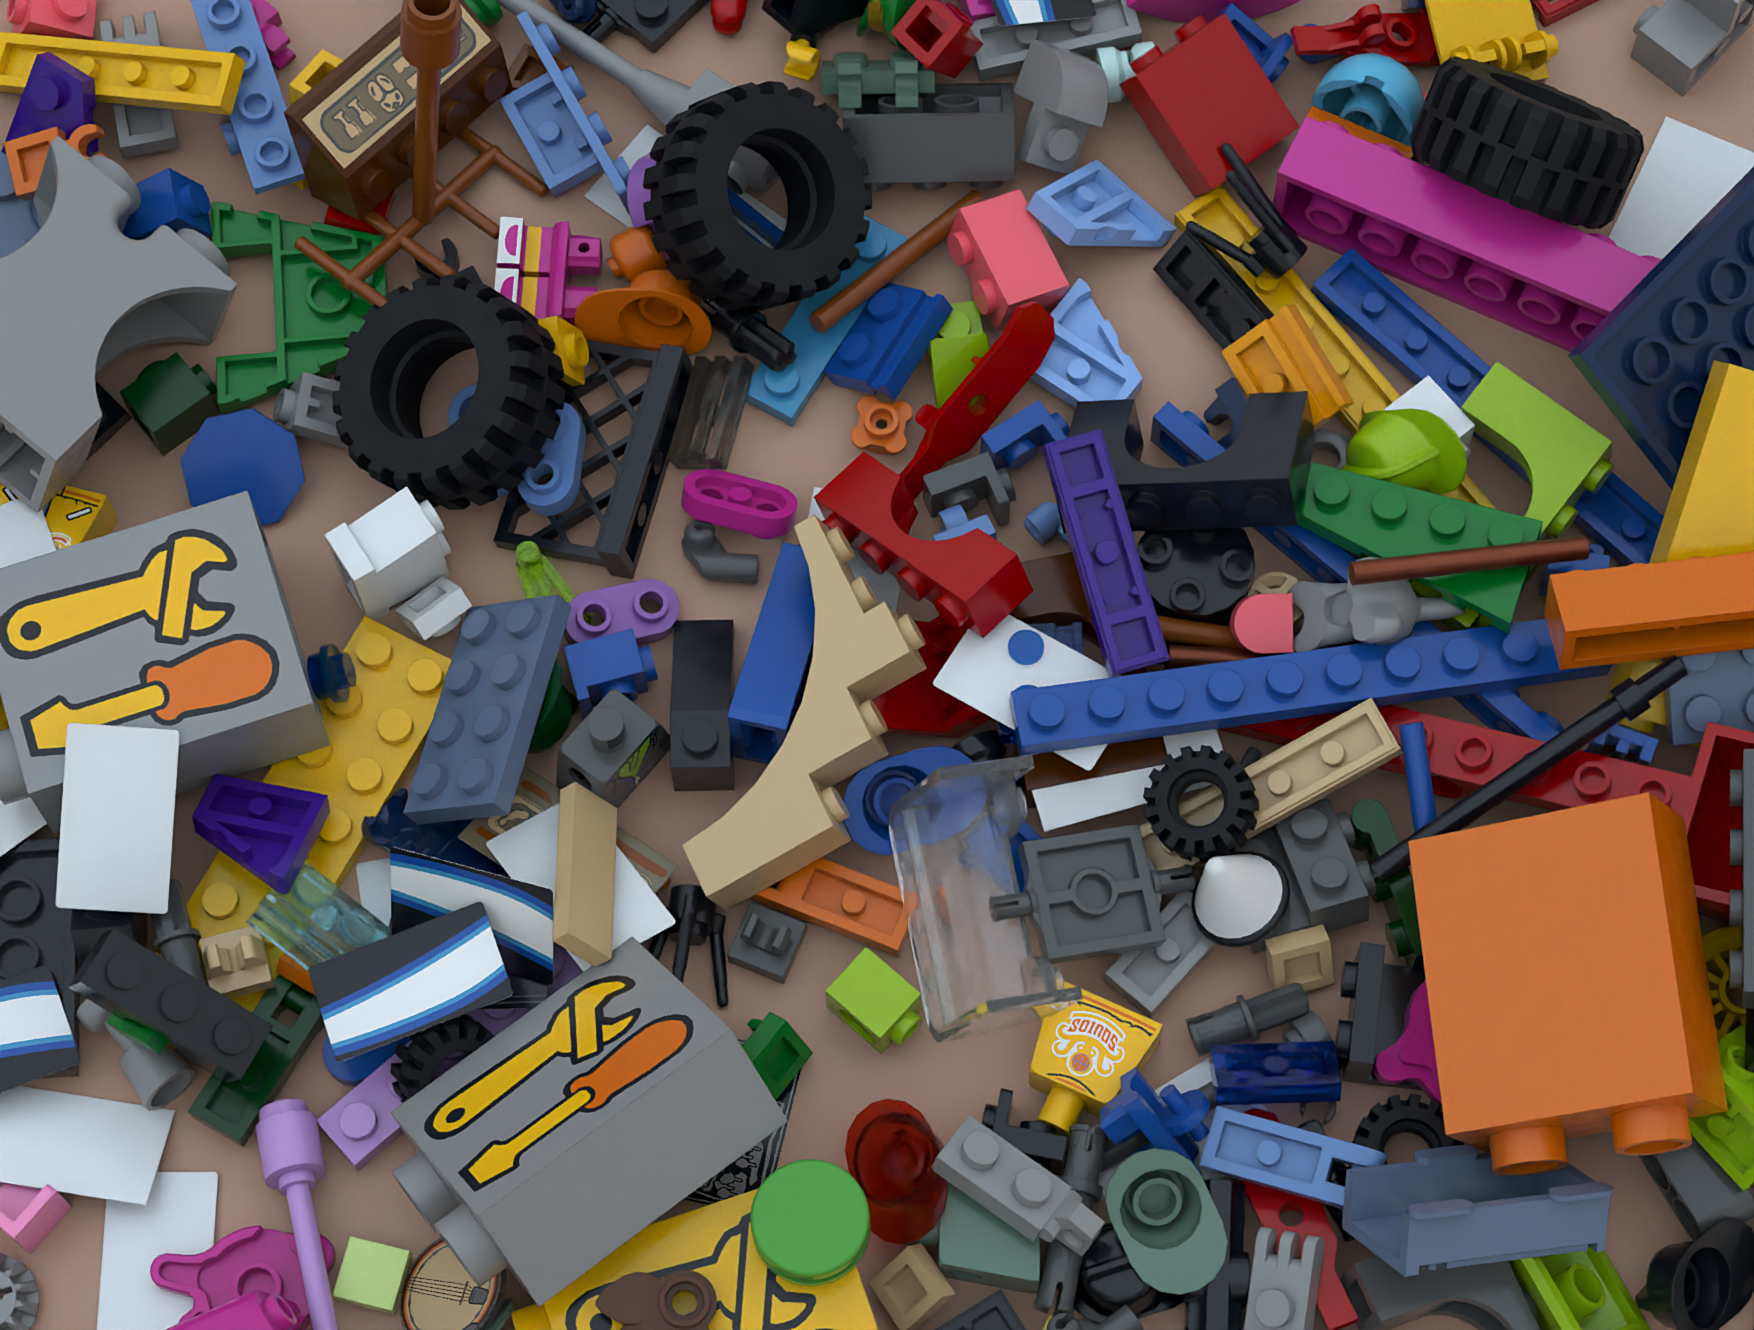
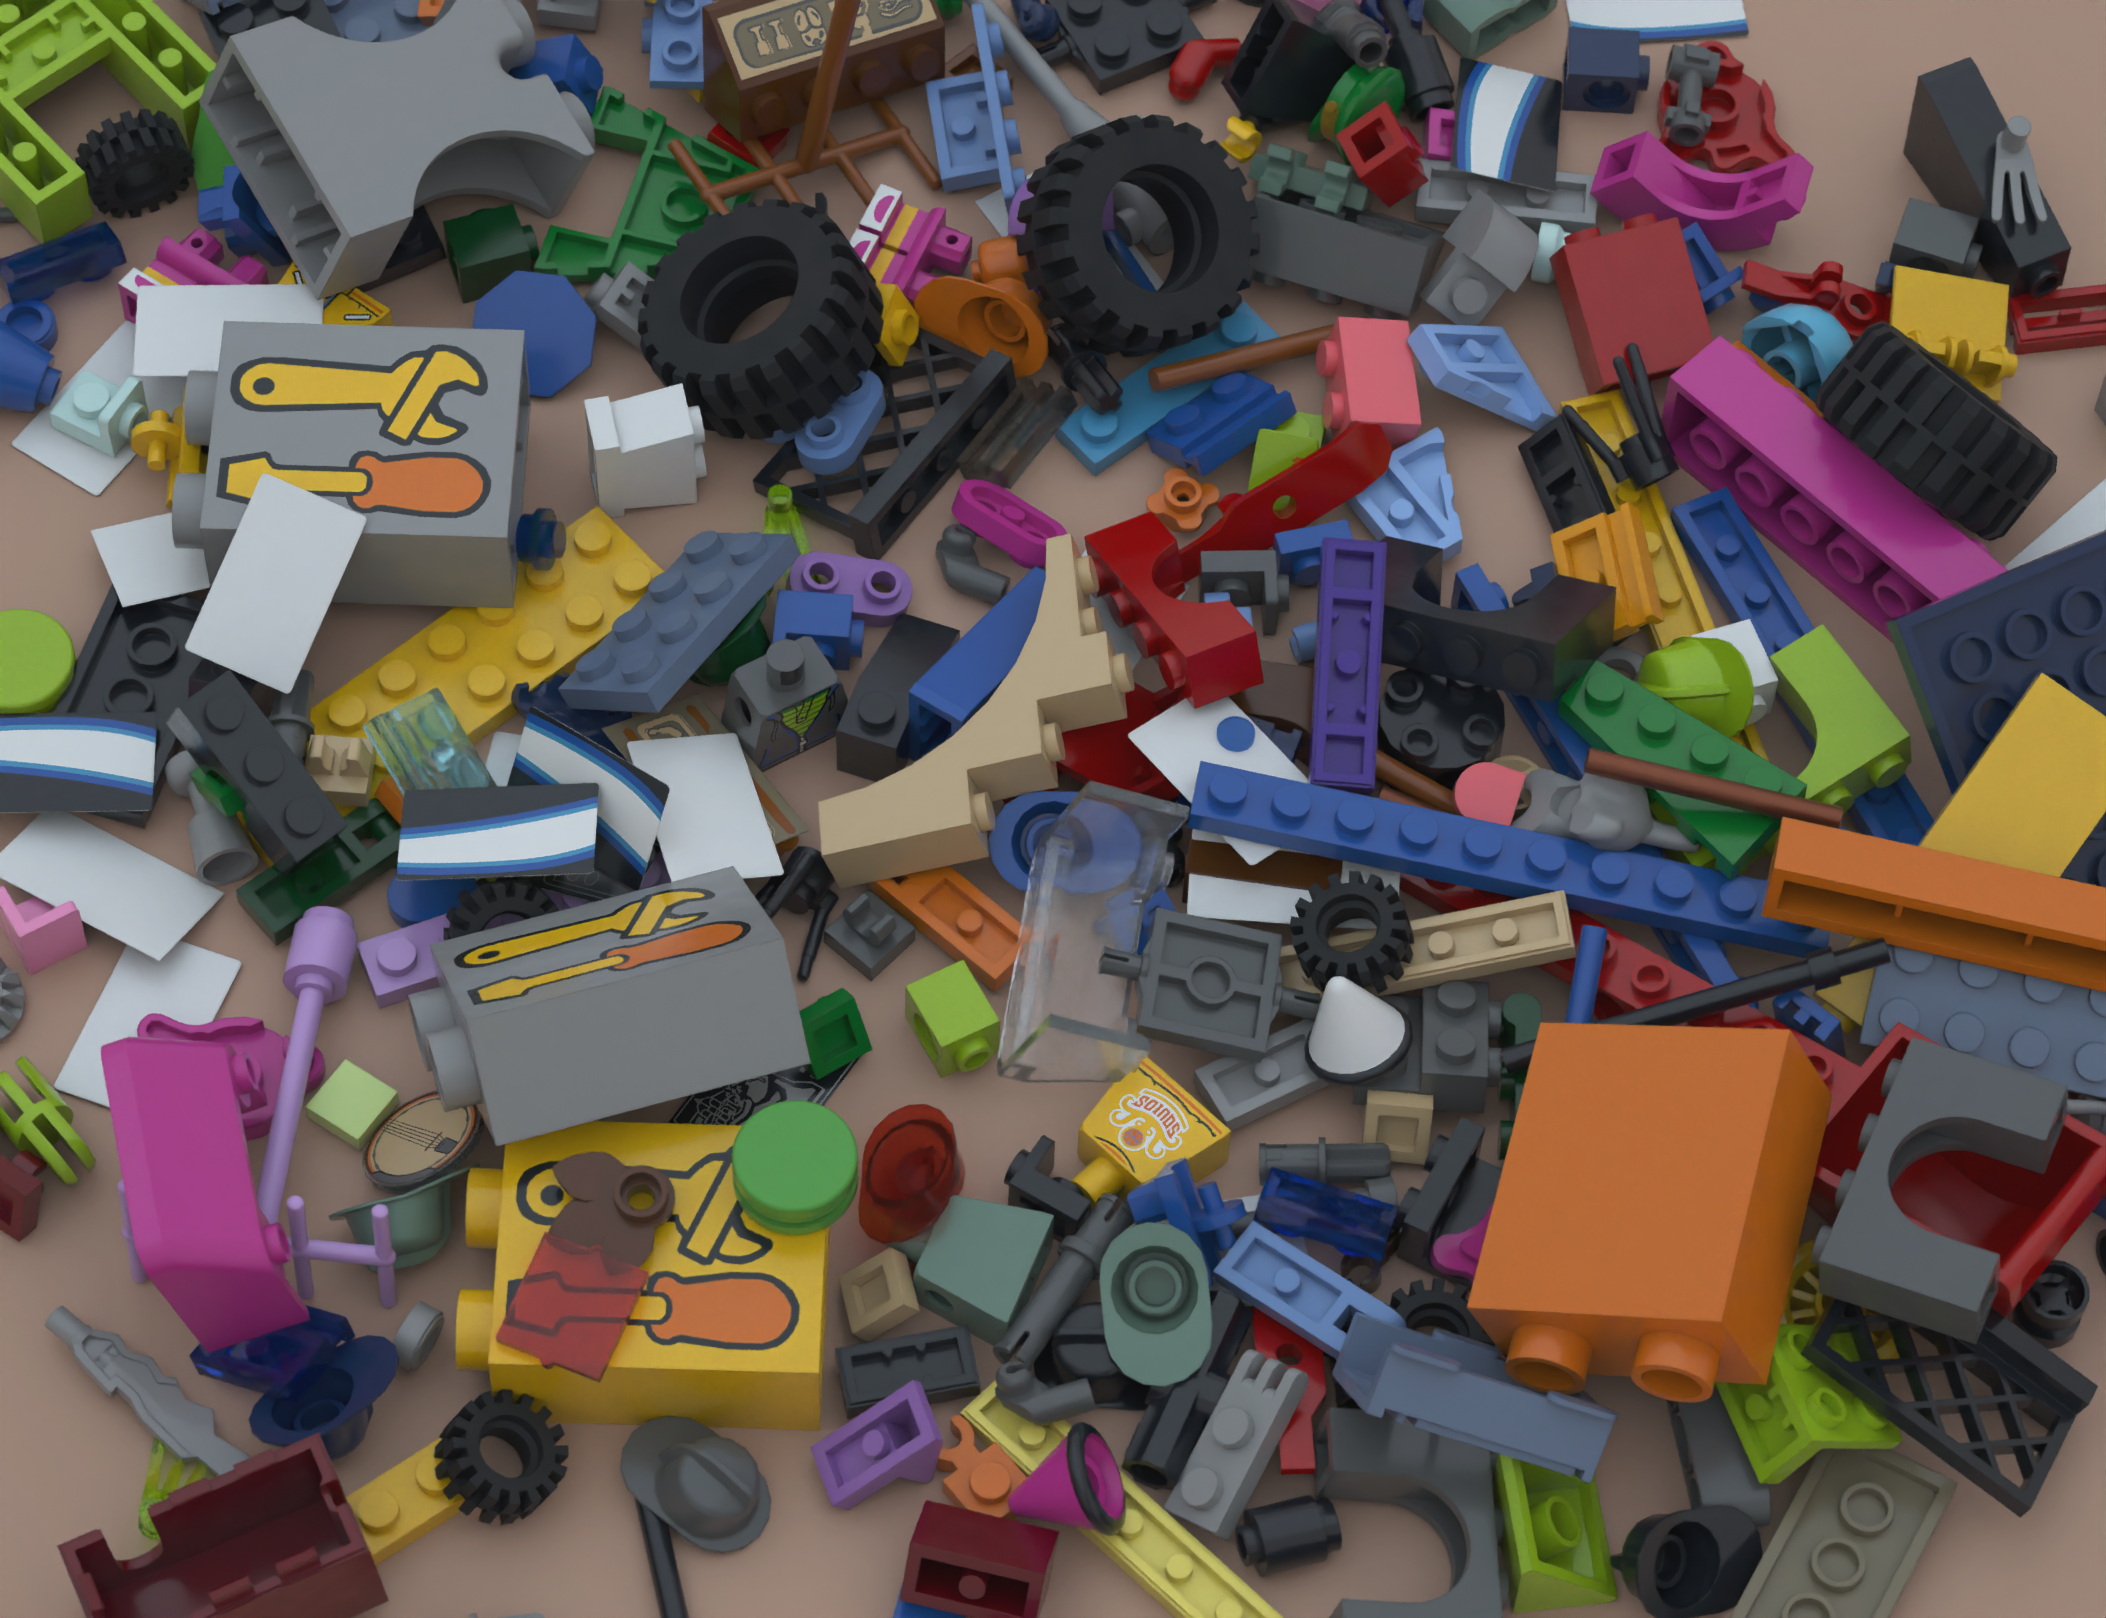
camera: 15 degrees right, 10 degrees down
dark purple wing [192,774,330,895] -> none
white plate [395,576,472,640] -> none
tan tile [552,782,617,967] -> none
light grey hinge [931,1115,1105,1257] -> none

